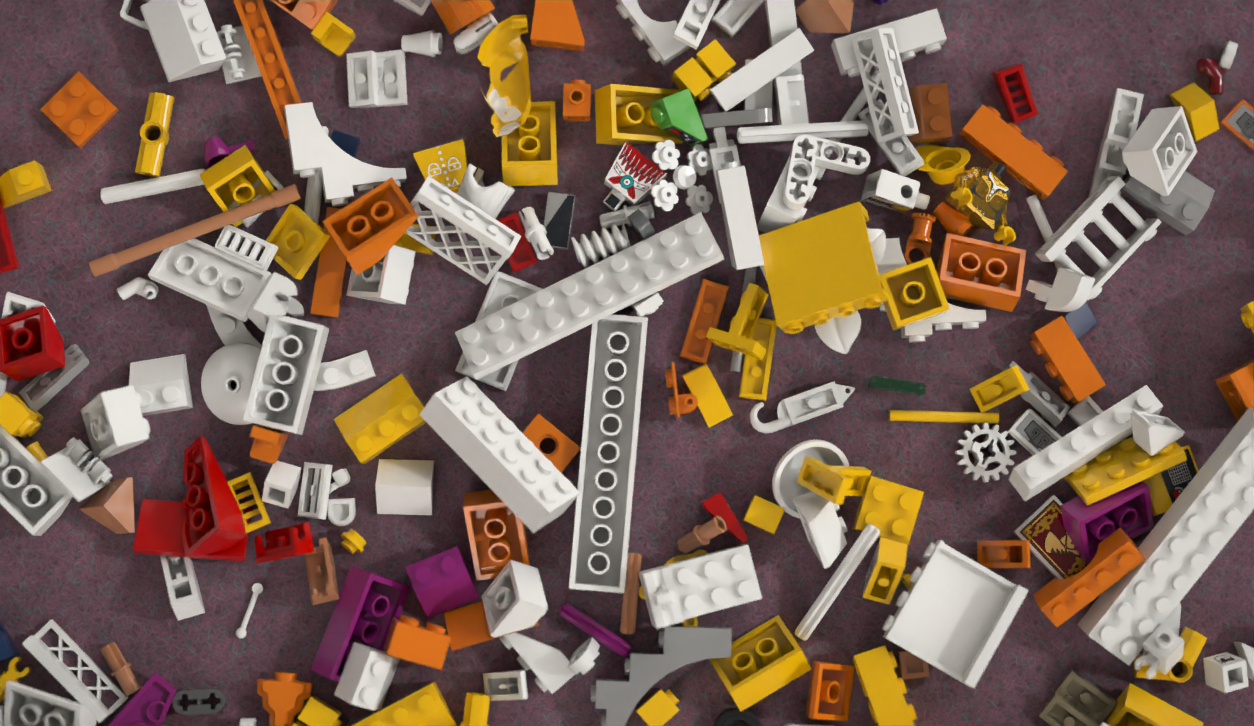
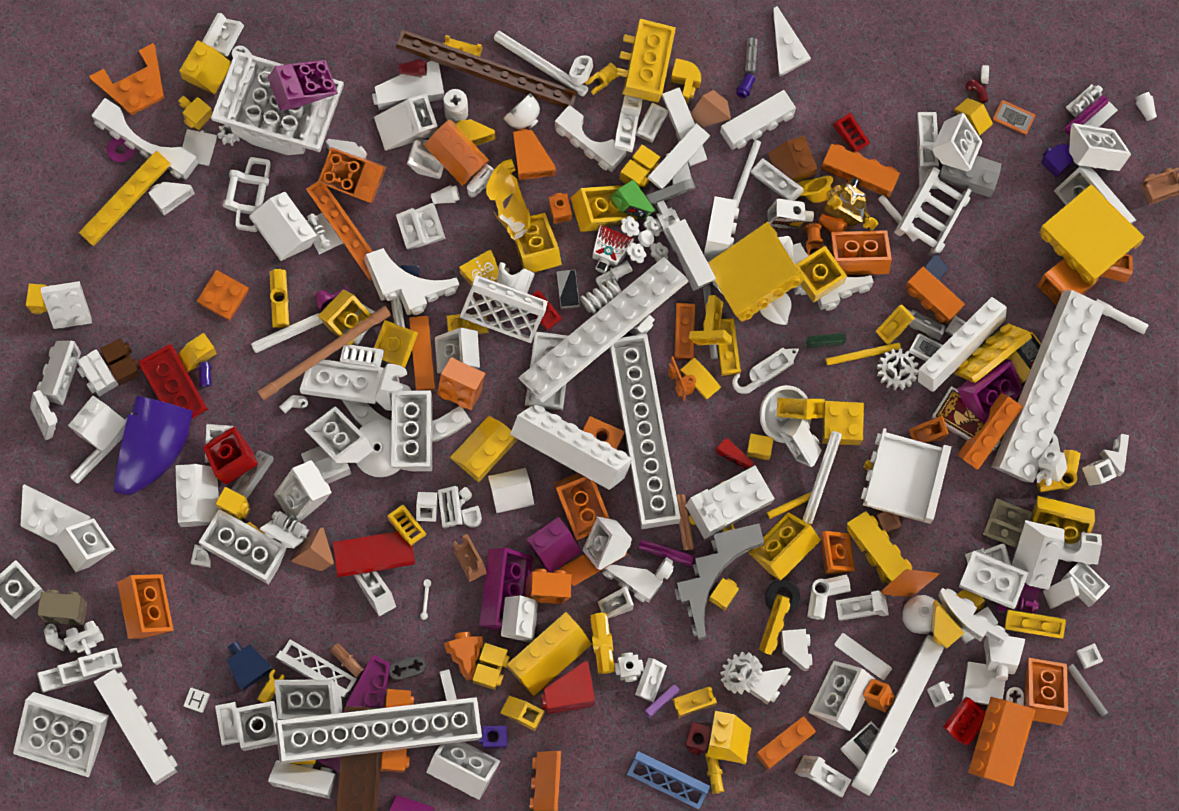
camera: 10 degrees left, 10 degrees down
red wedge [181,436,246,558] -> none
orange slope [250,425,289,464] -> none
red hinge [254,522,314,564] -> none
yellow panel [311,12,356,57] -> none
orange slope [322,178,419,275] -> none
yellow plate [341,529,367,554] -> none
white pin [518,207,554,260] -> none
dark grey beam [627,209,656,241] -> none
nougat axle [677,516,727,553] -> none
white axle [737,120,869,144] -> none
white hinge [773,74,809,125] -> none
white beam [782,134,870,210] -> none
white fence [852,28,919,143] -> none
yellow brick [863,537,908,605] -> none
white brick [1026,267,1095,312] -> none
white slope [1130,410,1185,456] -> none
none -> dark purple pin [197,362,212,387]
none -> white slope [305,406,373,463]
none -> orange brick [437,357,486,411]
none -> yellow bar [766,491,812,519]

